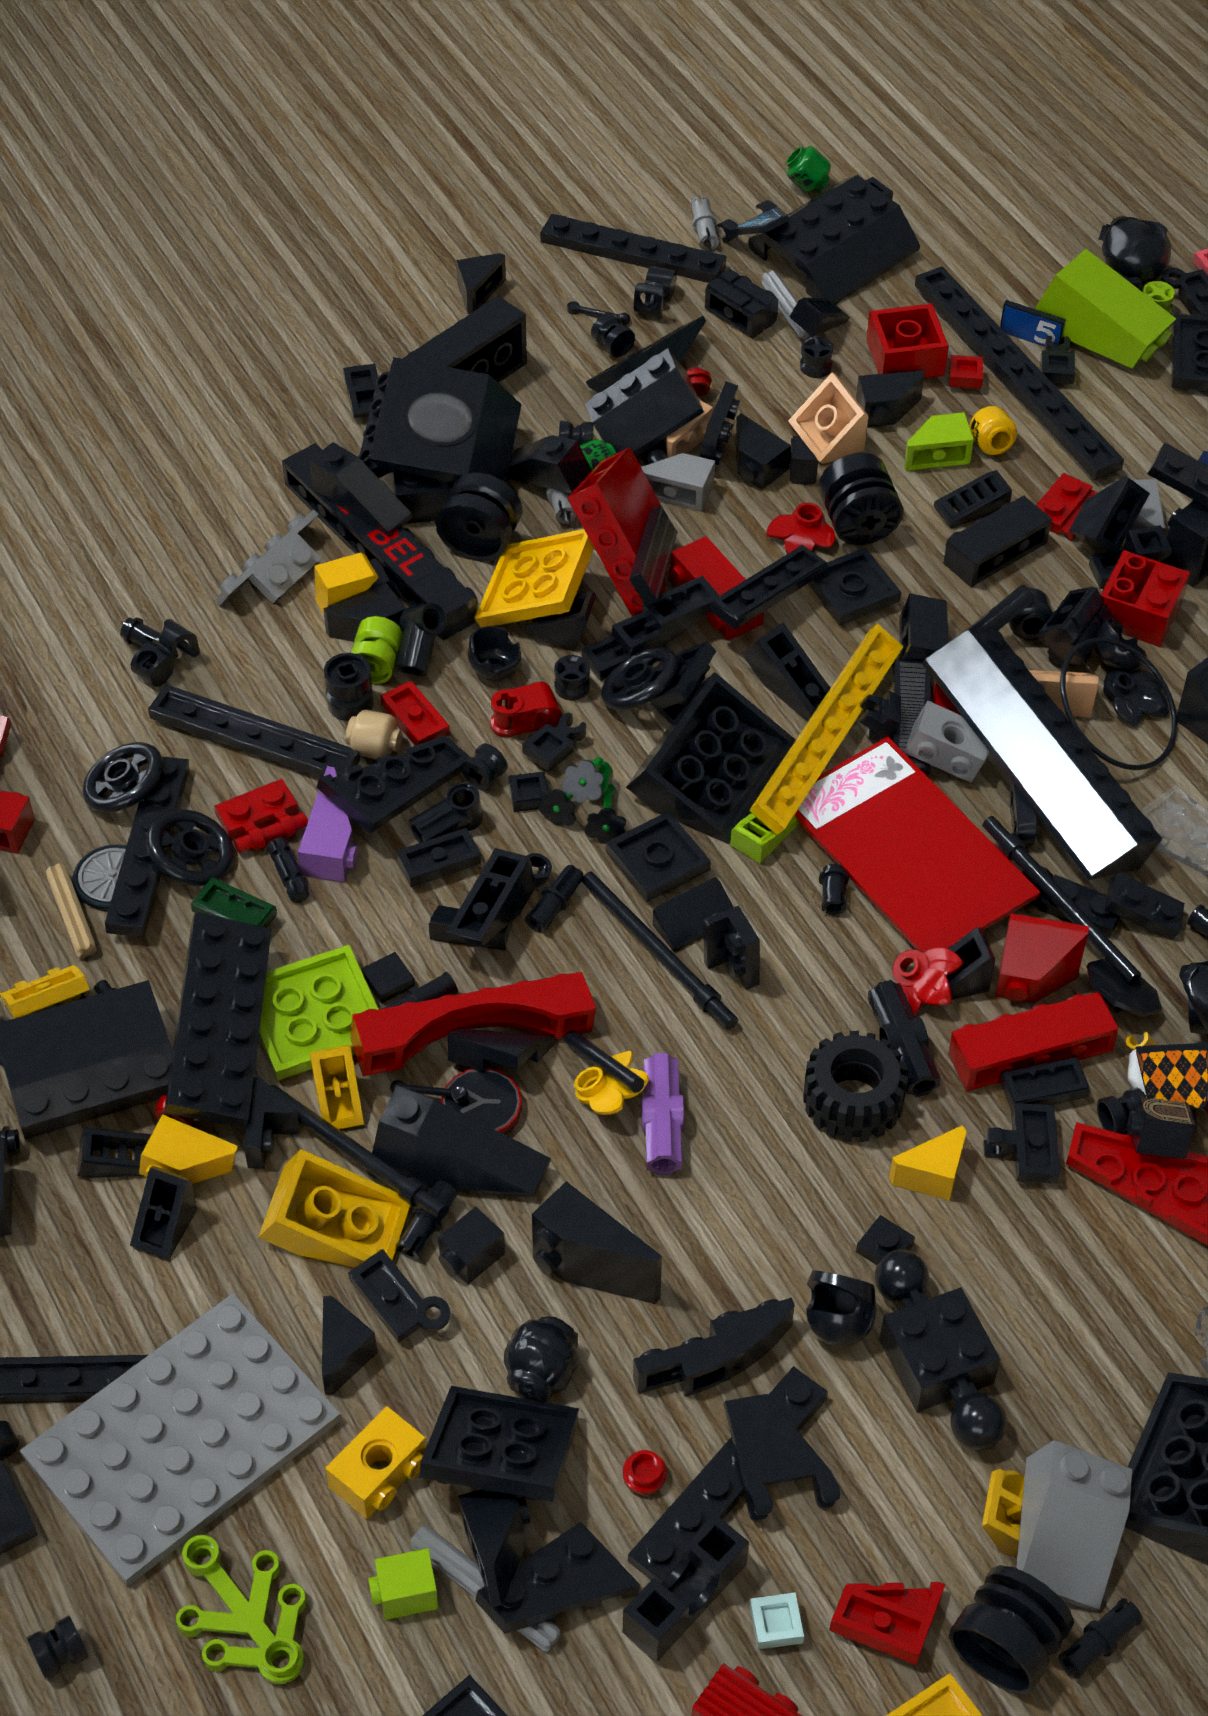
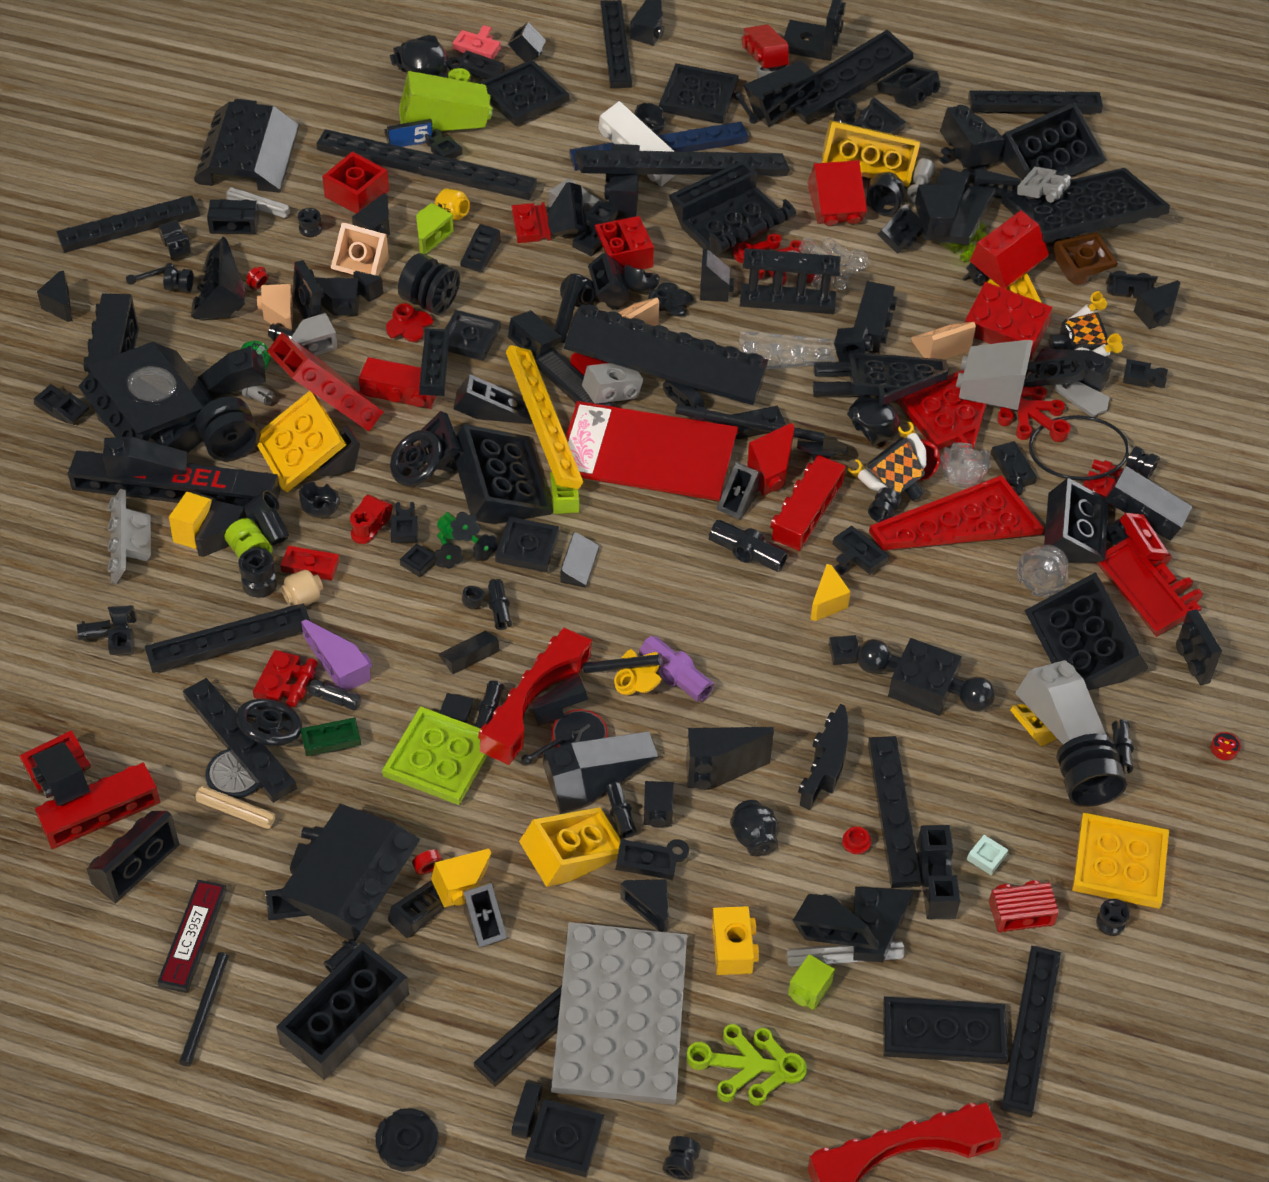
camera: 45 degrees left, 0 degrees up
yellow plate [0,965,90,1019] -> none
black plate [82,742,163,813] -> none
black plate [164,912,272,1129] -> none
black slope [244,1077,300,1169] -> none
black bar [270,1085,449,1220] -> none
yellow slope [310,1044,364,1129] -> none
black wing [316,736,470,834] -> none
black plate [396,827,481,887] -> none
black piece [408,782,483,843] -> none
black plate [419,1386,579,1502] -> none
black slope [446,848,536,946] -> none
black wheel [461,743,508,791] -> none
black wheel [554,655,590,701] -> none
black wheel [559,421,594,445] -> none
black slope [582,576,720,681] -> none
black bar [582,871,738,1029] -> none
black slope [585,348,704,457] -> none
black tile [629,505,678,606] -> none
light grey pin [690,196,719,251] -> none
black bracket [703,905,760,990] -> none
black flag [717,200,789,243] -> none
black flag [723,1394,841,1521] -> none
green head [785,146,831,192] -> none
black slope [789,298,850,337] -> none
black tyre [803,1031,908,1142] -> none
black helmet [806,1270,877,1346] -> none
black pin [819,864,849,915] -> none
red wing [829,1582,946,1665] -> none
black tile [859,691,901,742] -> none
red plate [892,947,964,1016] -> none
black brick [943,495,1052,587] -> none
red plate [949,355,983,389] -> none
black plate [999,1057,1090,1110] -> none
black piece [1060,638,1177,770] -> none
black plate [1104,872,1185,940] -> none
black brick [1127,1096,1195,1160] -> none

